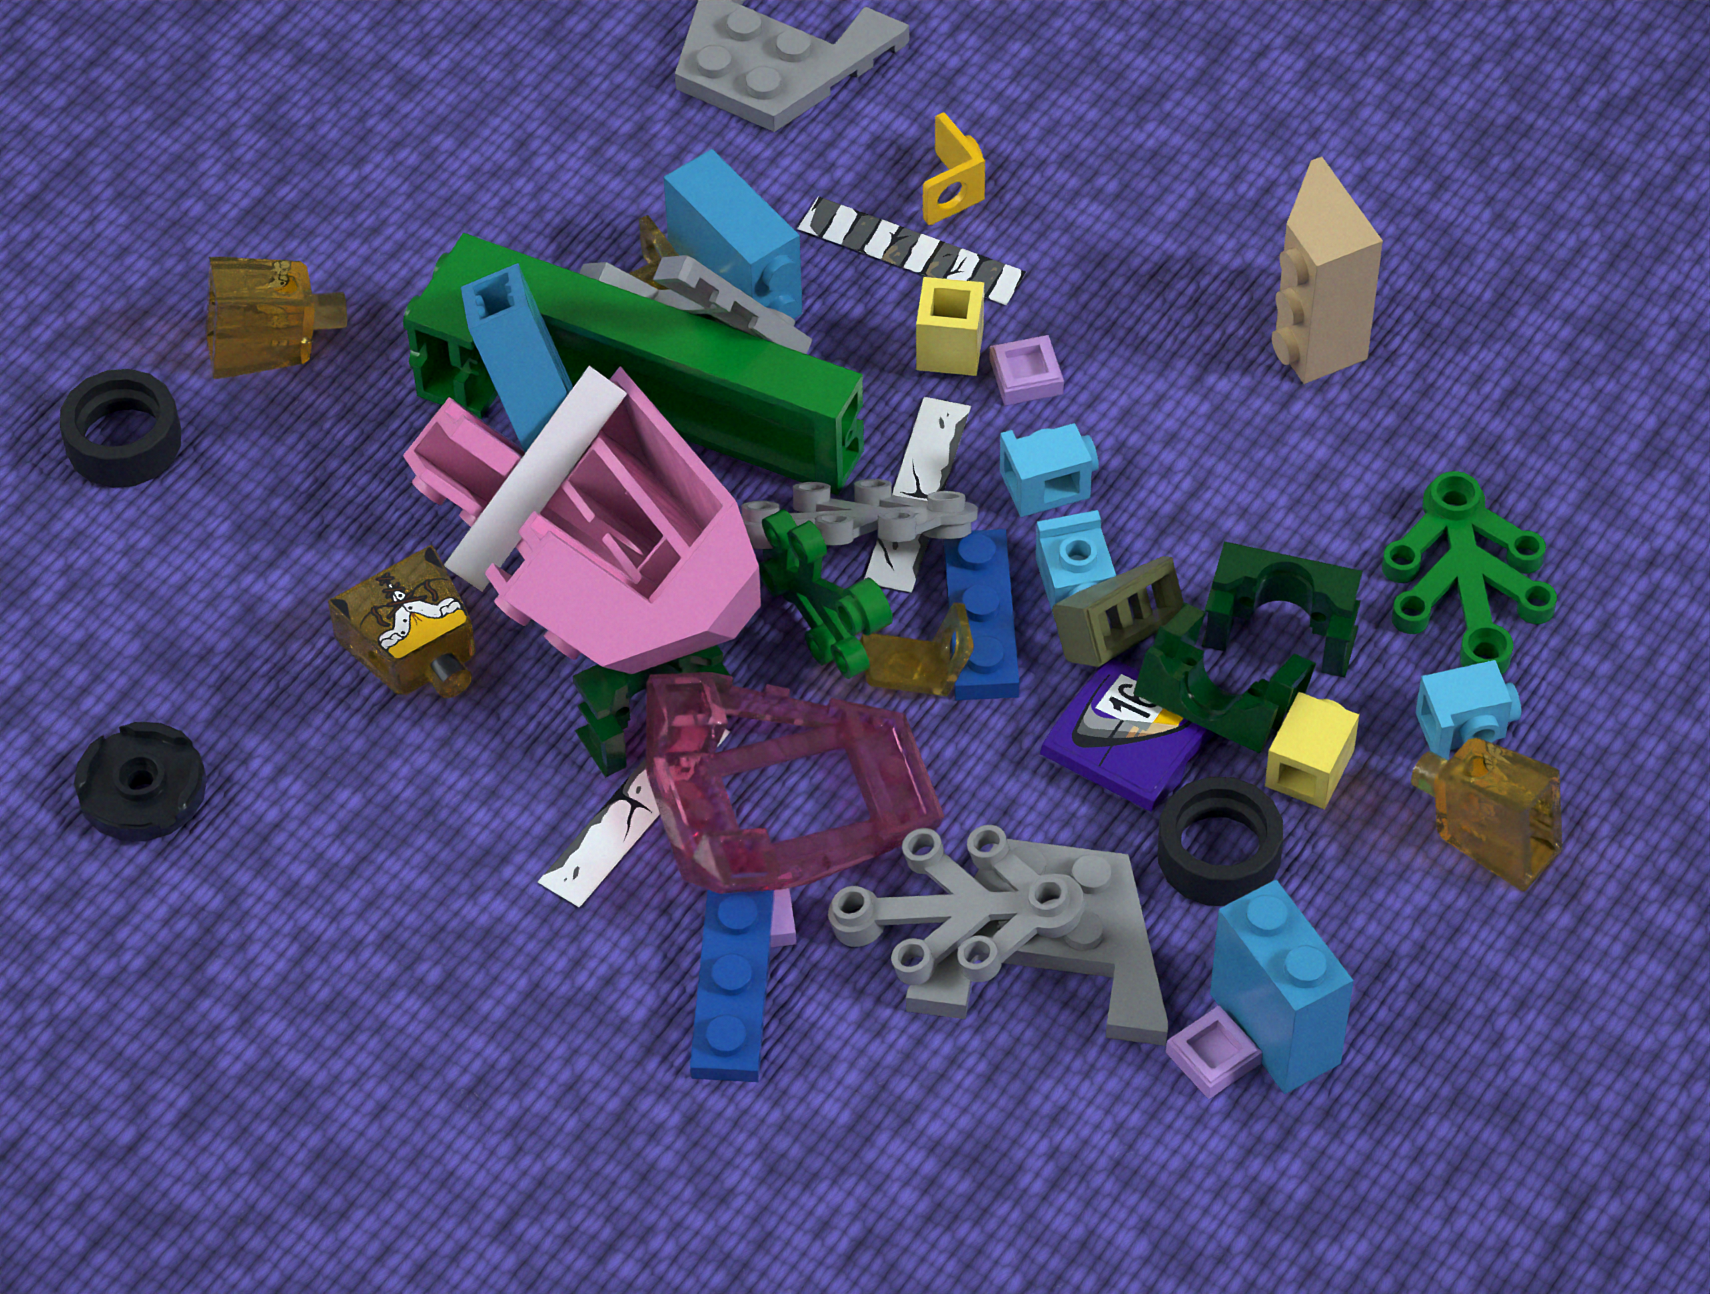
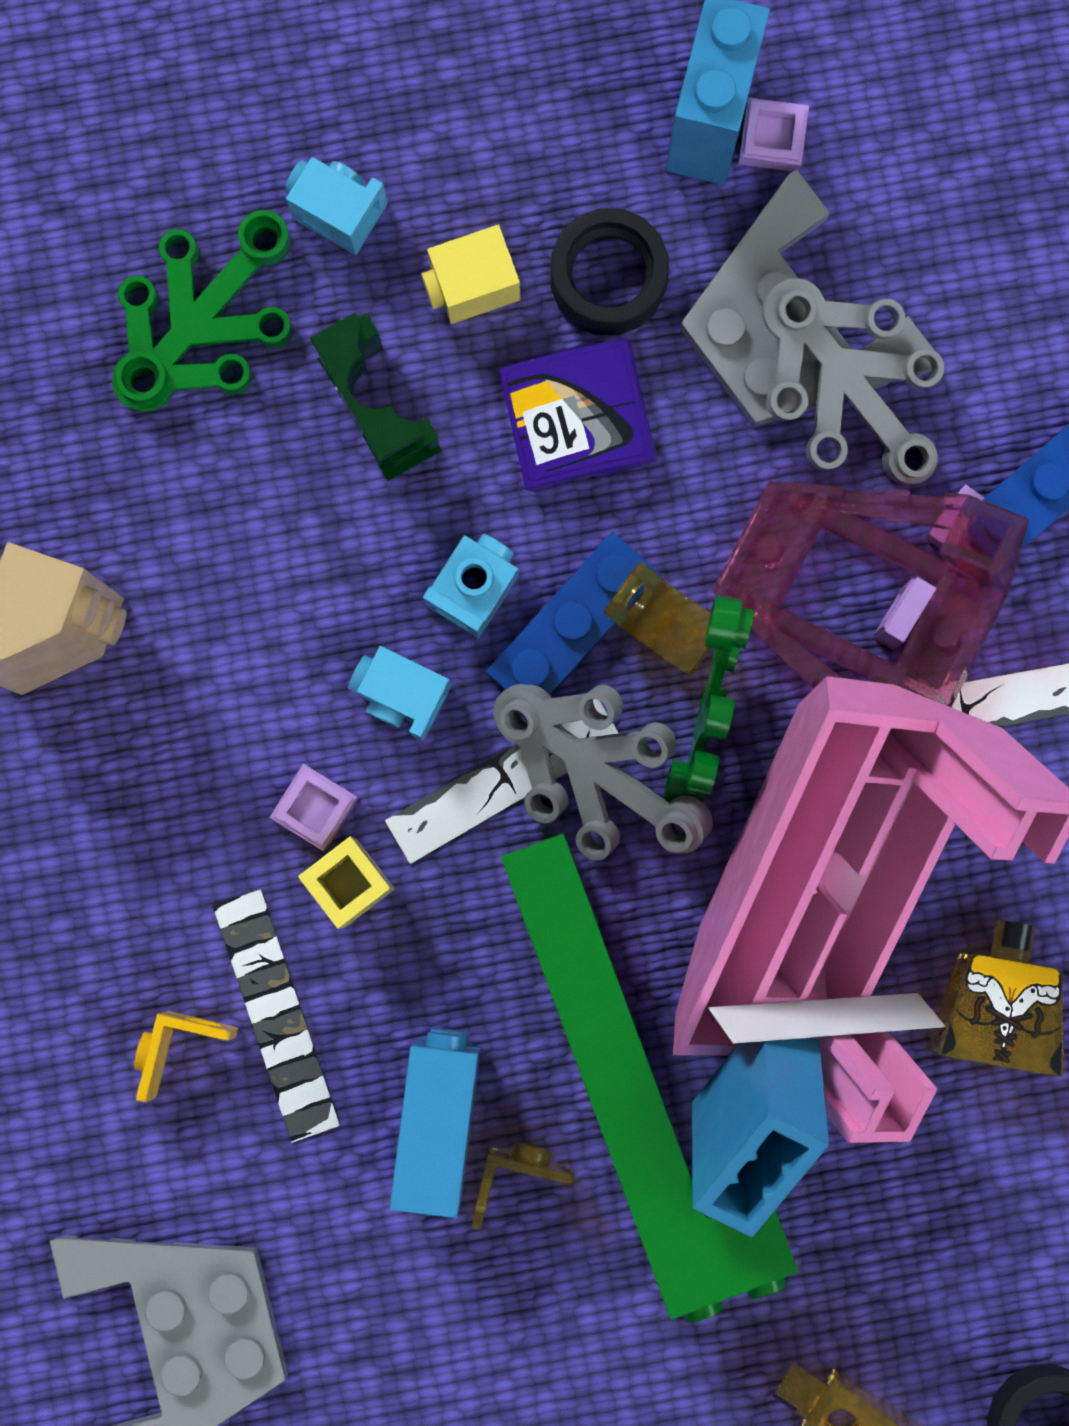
camera: 135 degrees left, 30 degrees up
light grey wing [579,255,813,354] -> none
olive slope [1052,556,1184,667] -> none
dark green piece [1133,602,1316,754] -> none
clear yellow torso [1411,737,1563,892] -> none
none -> lavender tile [874,576,937,650]

